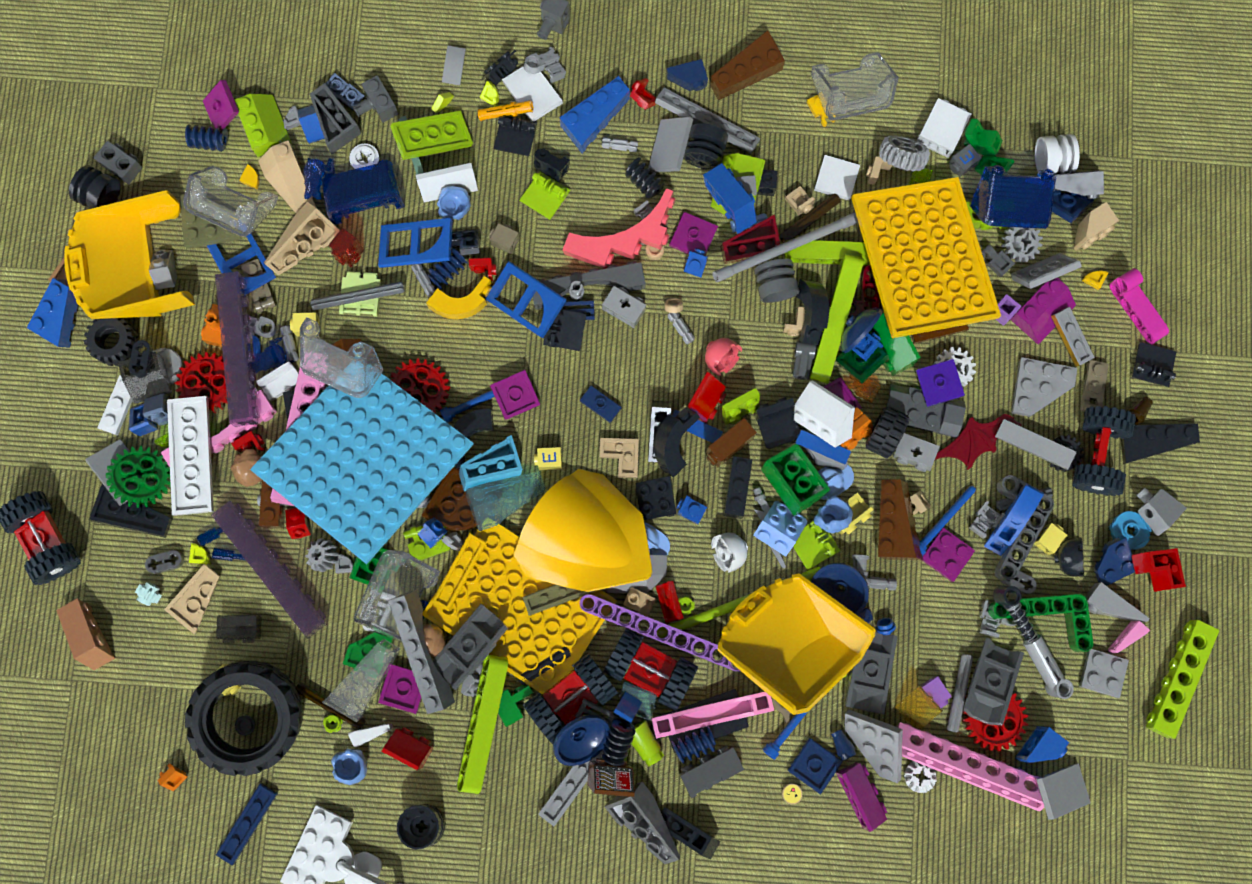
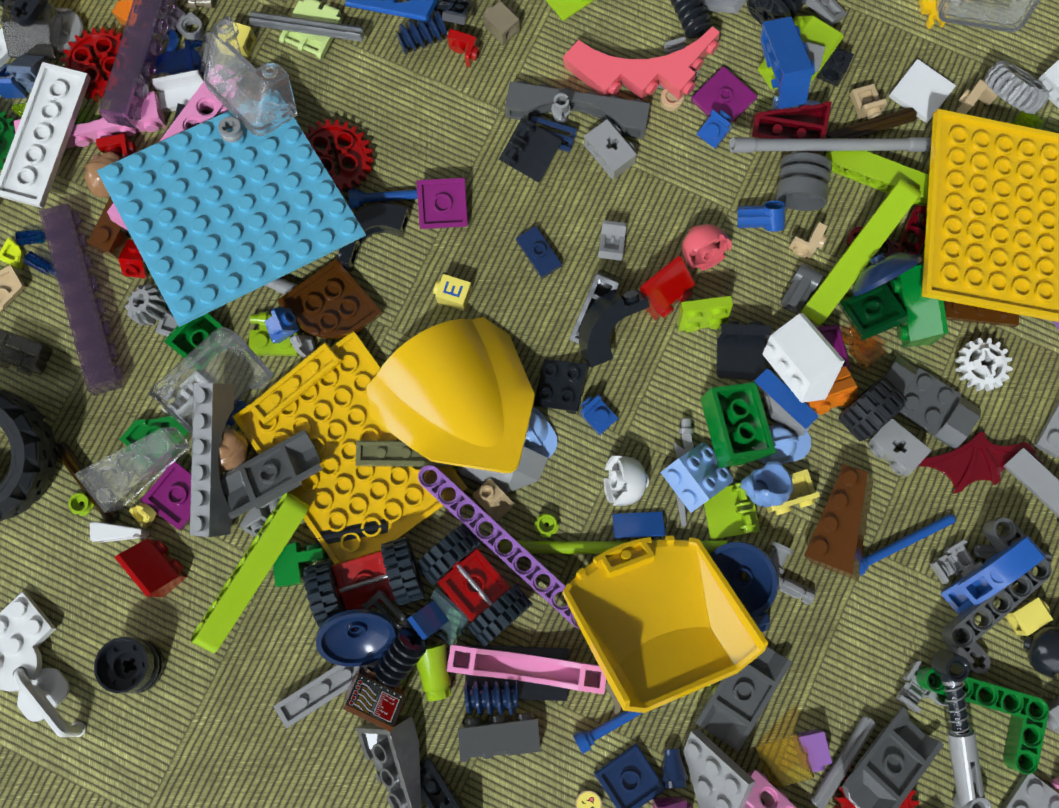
camera: 25 degrees right, 0 degrees up
medium blue hair [331,749,367,785] -> none
light grey axle [411,264,436,297] -> none
yellow arch [426,276,492,319] -> none
medium azure wedge [459,435,523,491] -> none
clear light blue wedge [466,471,546,531] -> none
blue window [486,261,566,338] -> none
tan plate [600,438,639,478] -> none
red tile [655,581,684,624] -> none
tan tile [664,298,683,313] -> none
light grey axle [668,313,695,344] -> none
blue sticker [672,410,723,443] -> none
reddish brown brick [706,418,757,468] -> none
black arch [723,456,753,519] -> none
black arch [796,279,829,345] -> none
blue bracket [852,332,883,361] -> none
blue plate [876,618,896,635] -> none
tan tile [910,490,931,515] -> none
dark purple plate [916,359,965,407] -> none
magenta plate [921,528,975,582] -> none
none -> light yellow tile [129,503,157,529]
none -> light grey bush [218,117,243,143]
none -> light grey bracket [598,220,627,261]
none -> blue slope [612,512,665,539]
none -> blue piece [738,200,786,232]

